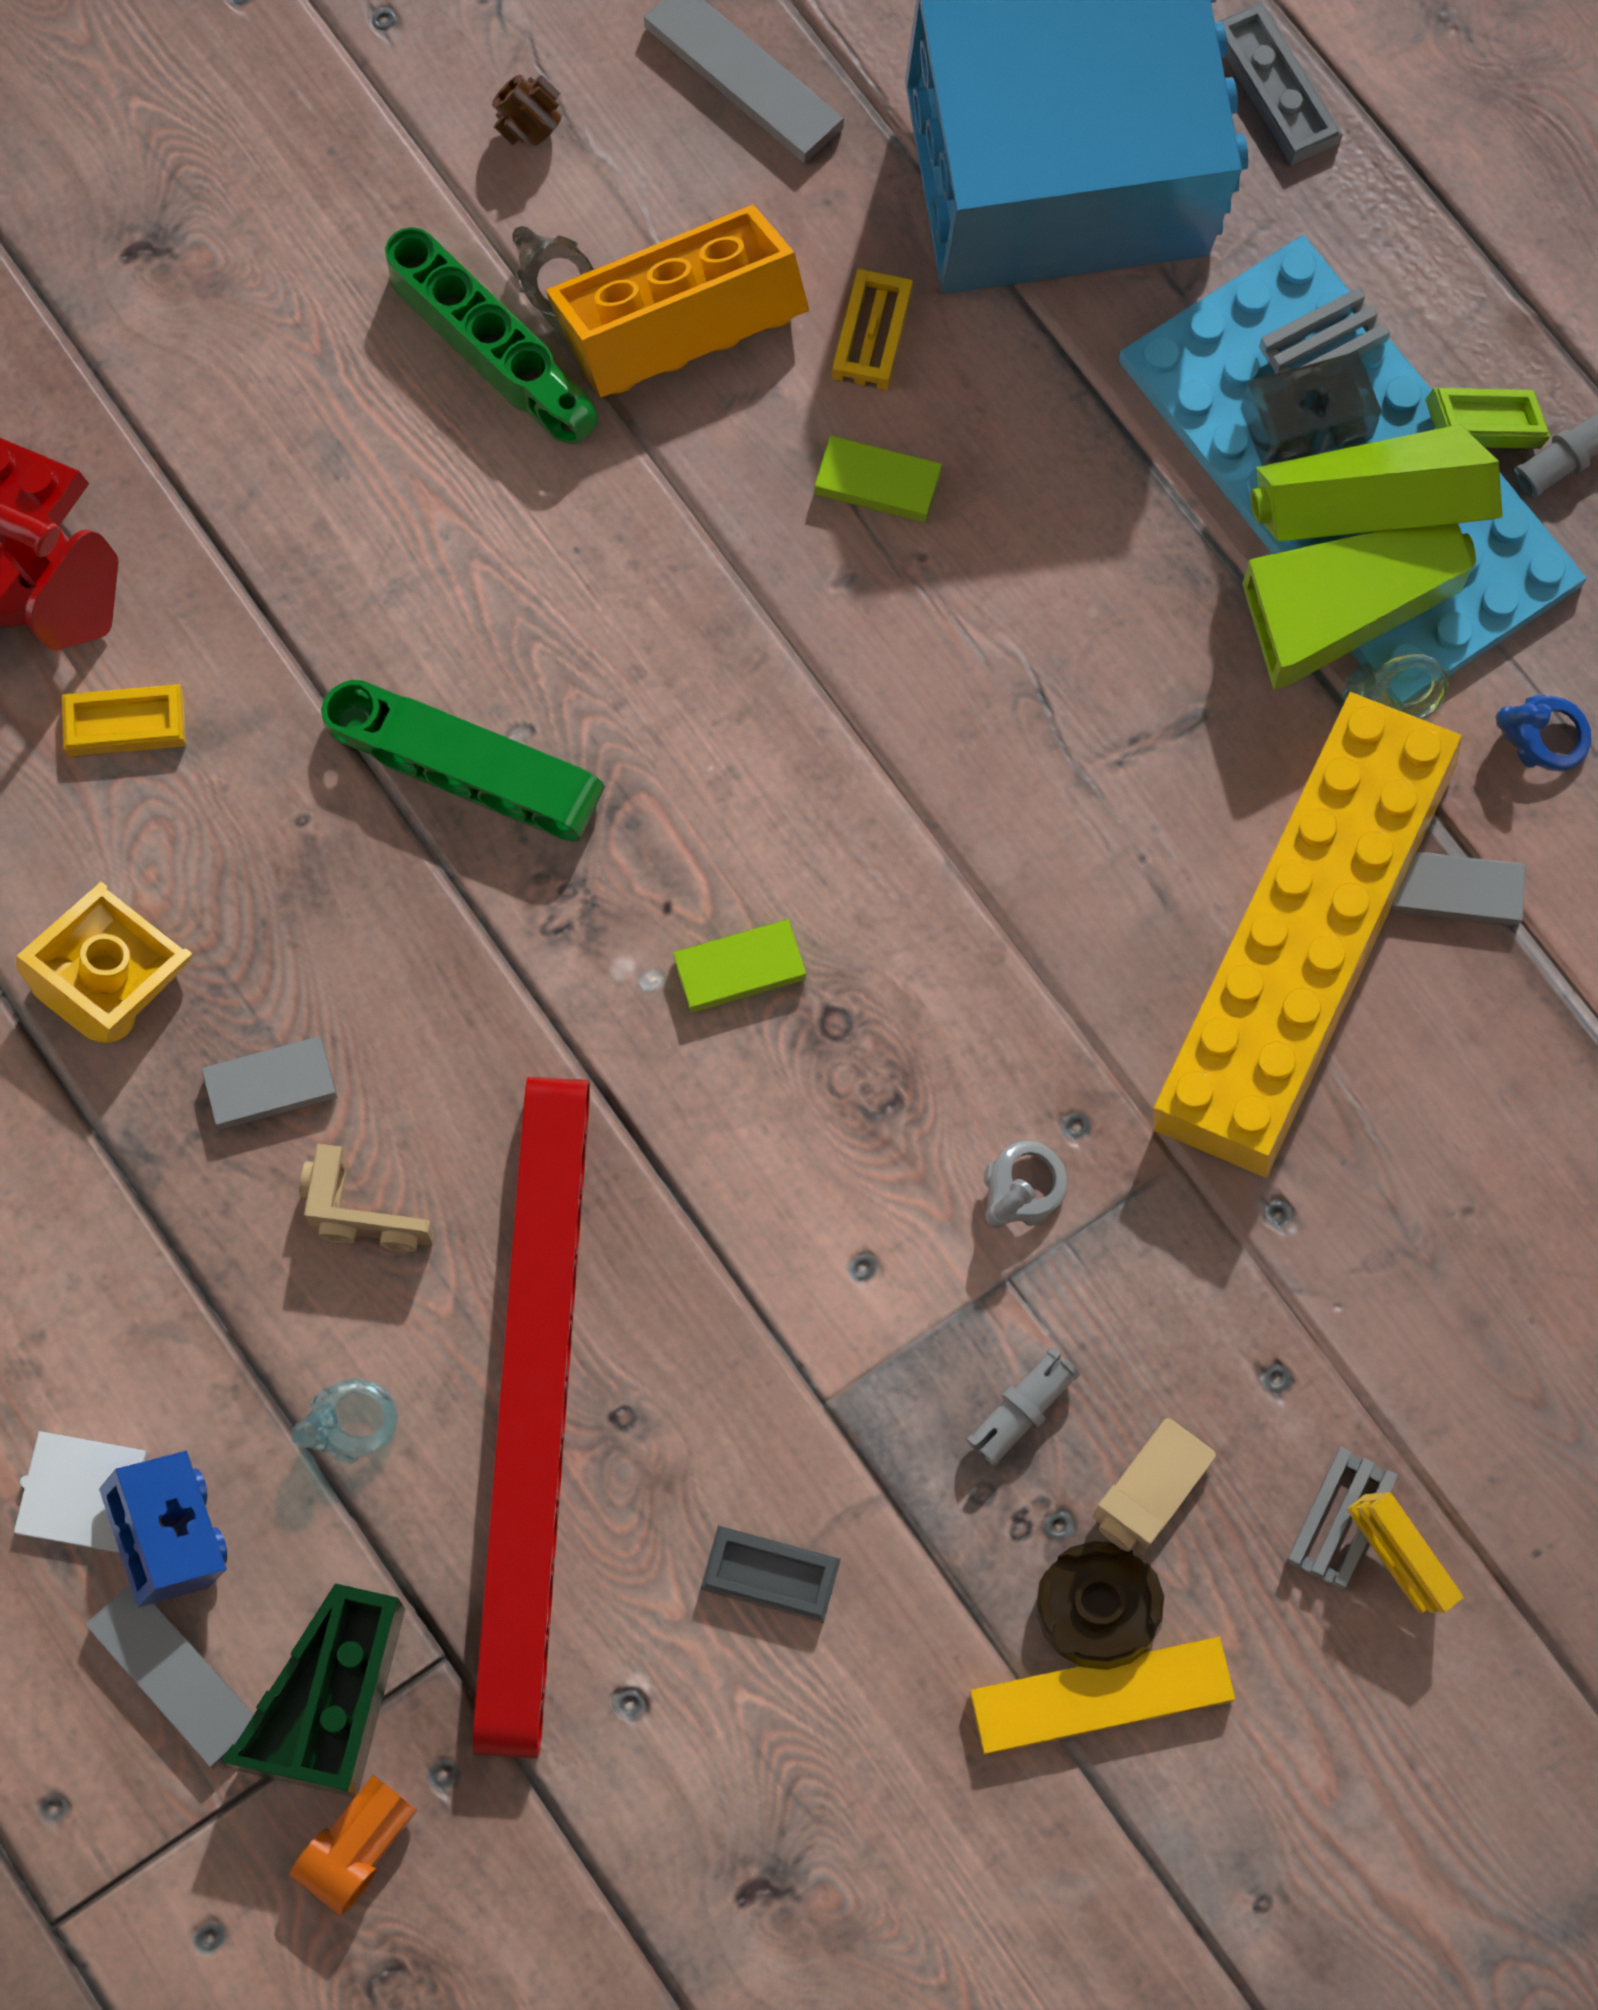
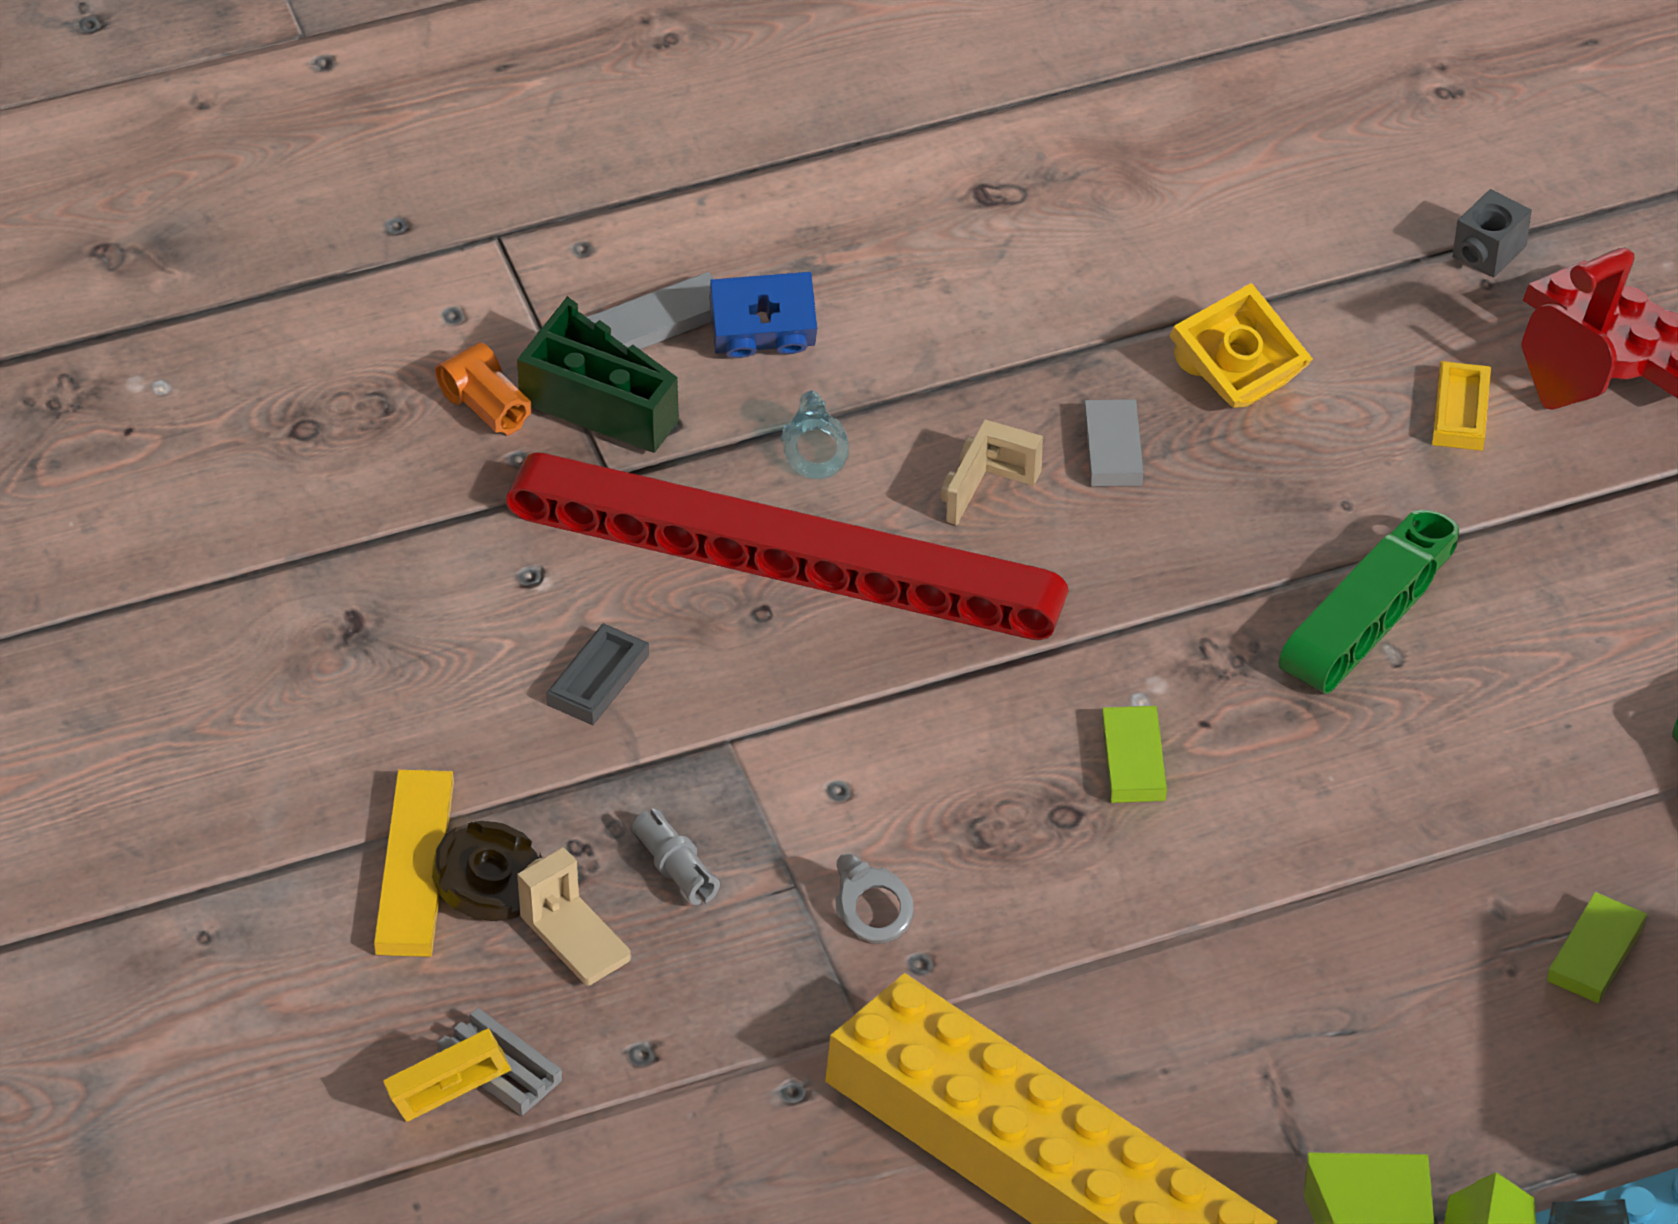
camera: 105 degrees right, 25 degrees down
white piece [14,1431,148,1554] -> none

